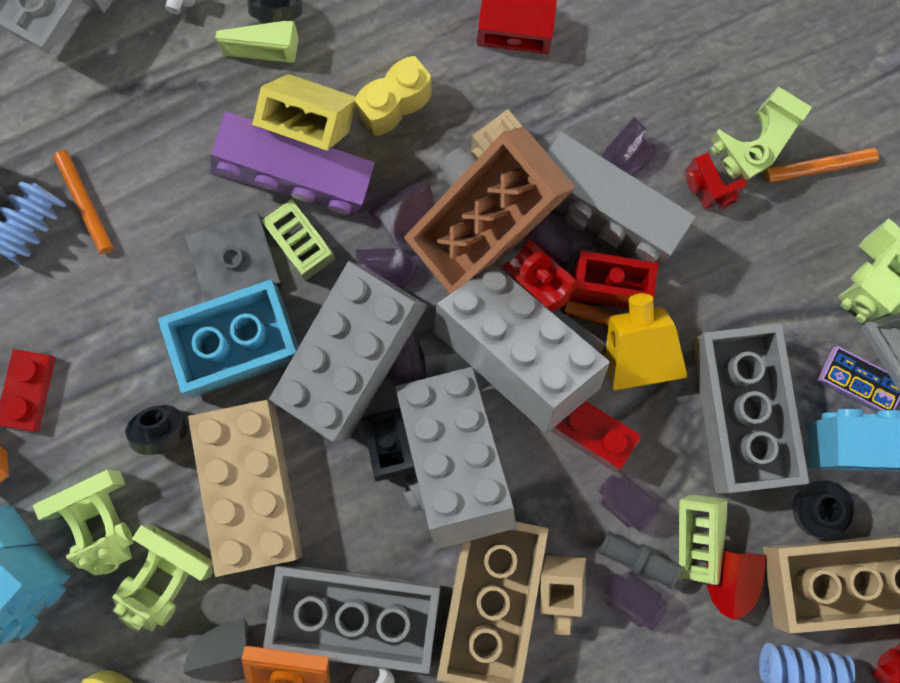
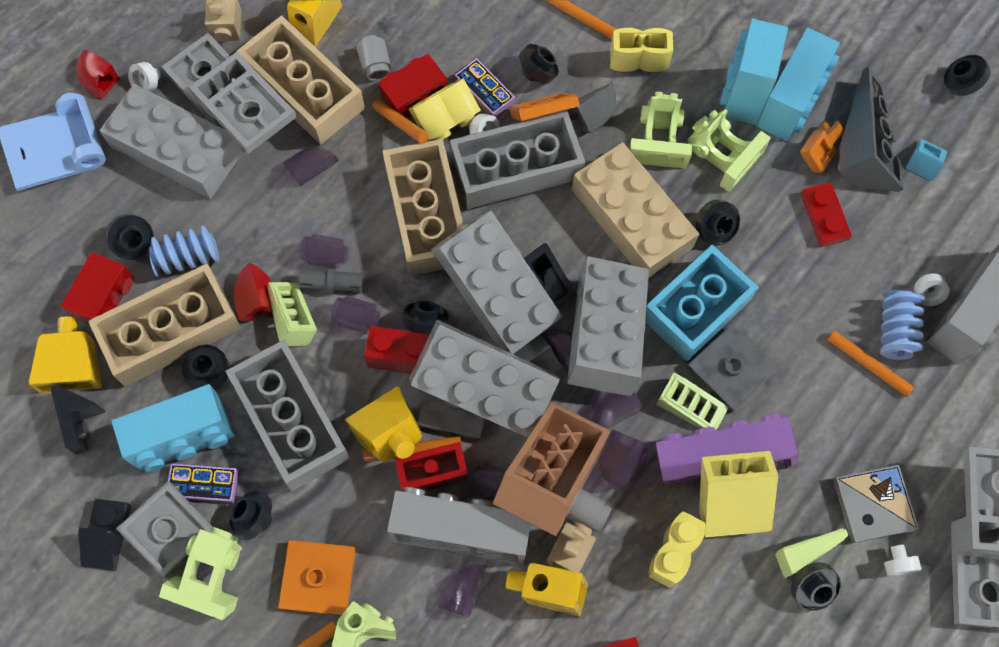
camera: 155 degrees right, 10 degrees down
red hips [502,239,579,312] -> none
tan brick [541,555,586,635] -> none
red bracket [685,152,747,209] -> none
none -> black plate [229,490,272,540]
none -> orange plate [278,540,357,616]
none -> black plate [402,300,449,334]
none -> yellow torso [506,563,588,618]
none -> tile [833,465,919,544]

